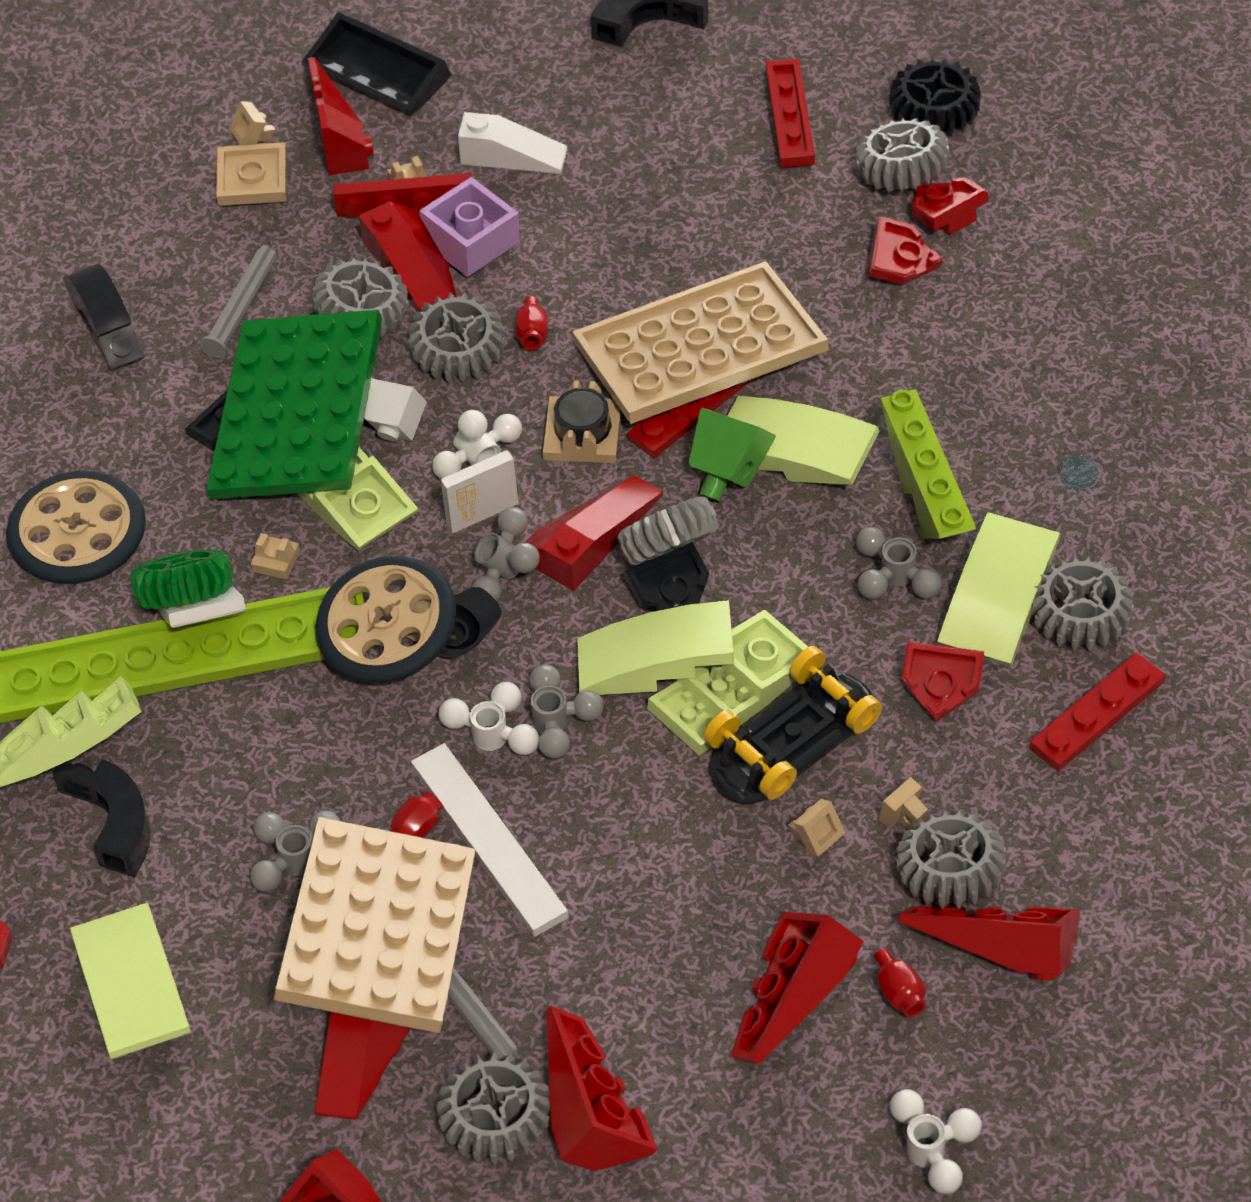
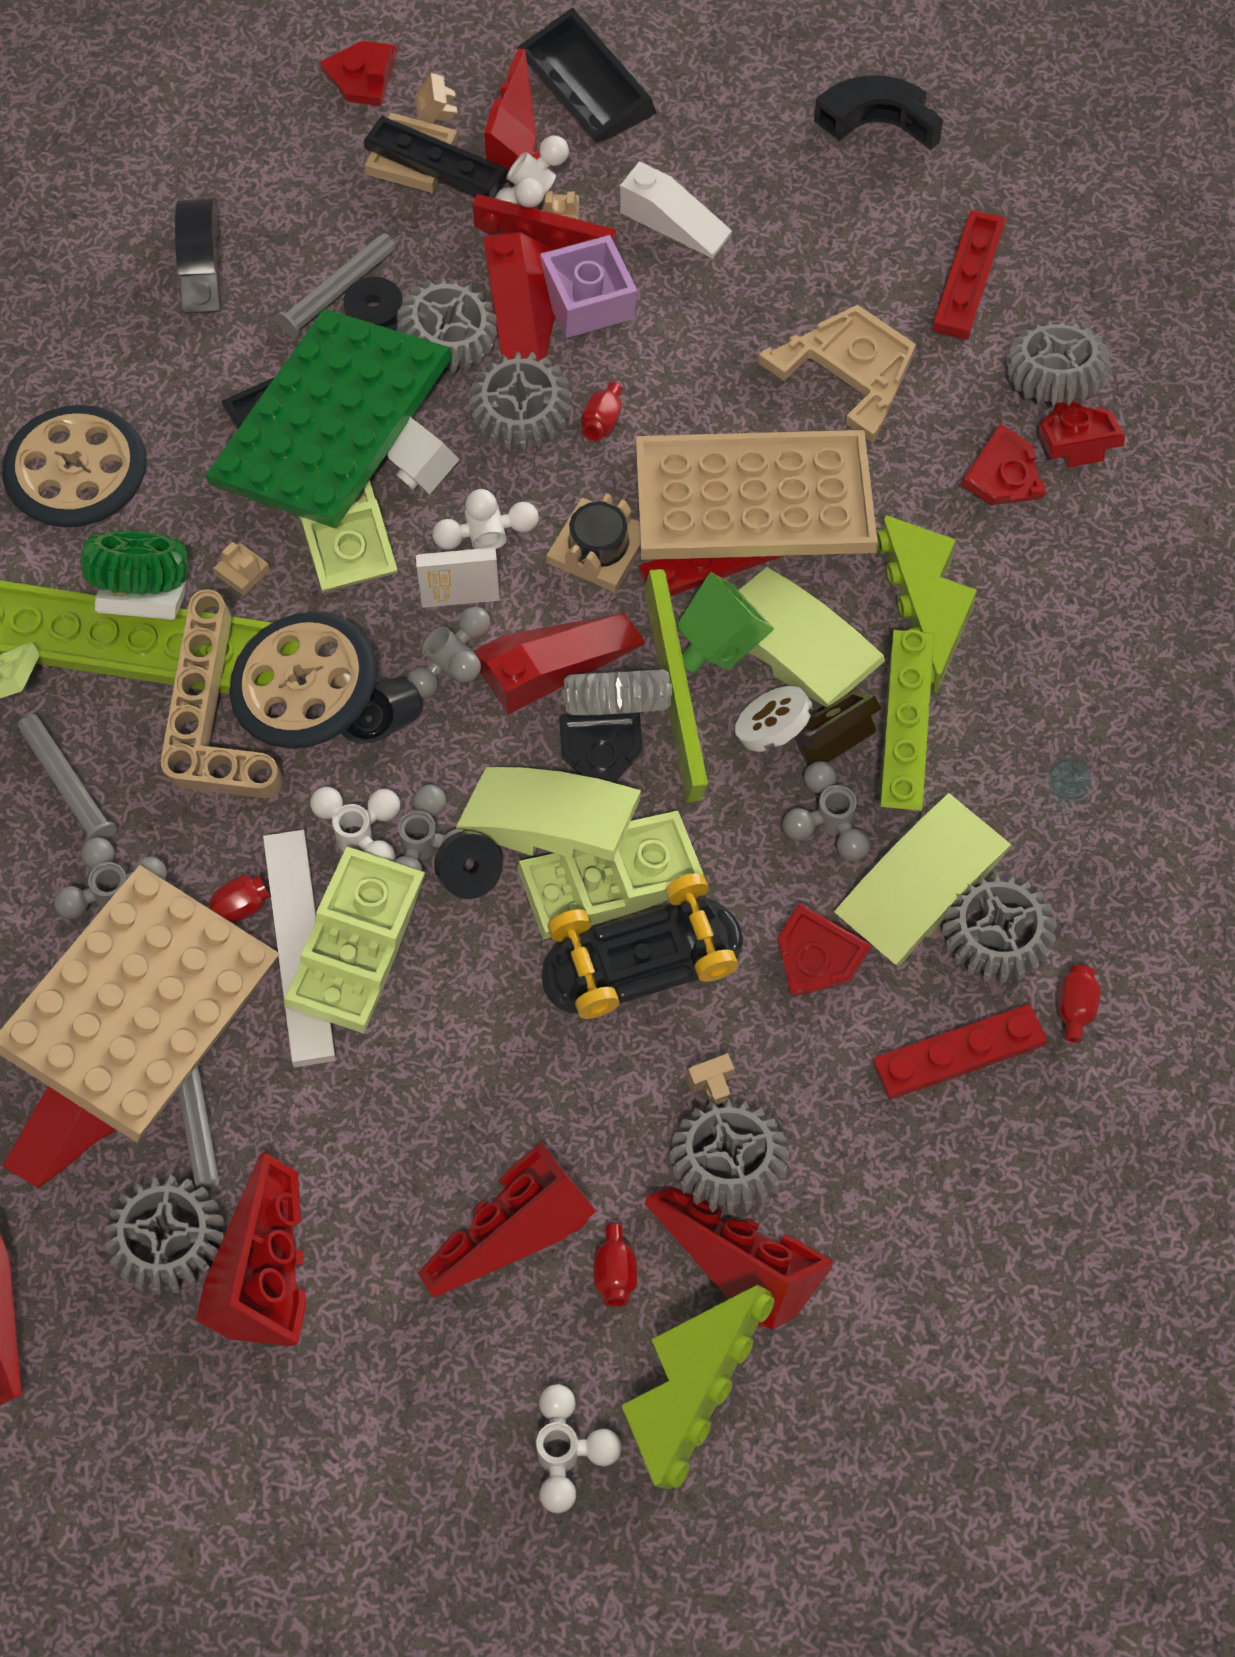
camera: 20 degrees right, 10 degrees up
tan tile [788,799,846,857] -> none
black gear [889,57,981,137] -> none
none -> light grey axle [18,714,118,841]
none -> tan beam [161,589,284,798]
none -> yellowish green slope [284,847,425,1034]
none -> red plate [320,40,397,107]
none -> black piece [343,277,403,327]
none -> black tile [363,115,508,198]
none -> black piece [434,831,503,899]
none -> white piece [495,135,569,208]
none -> lime slope [622,1285,774,1489]
none -> lime tile [644,569,708,803]
none -> white tile [735,686,812,752]
none -> tan wing [758,305,916,443]
none -> dark brown panel [794,689,881,766]
none -> lime slope [876,515,977,693]
none -> red plant [1058,965,1101,1043]

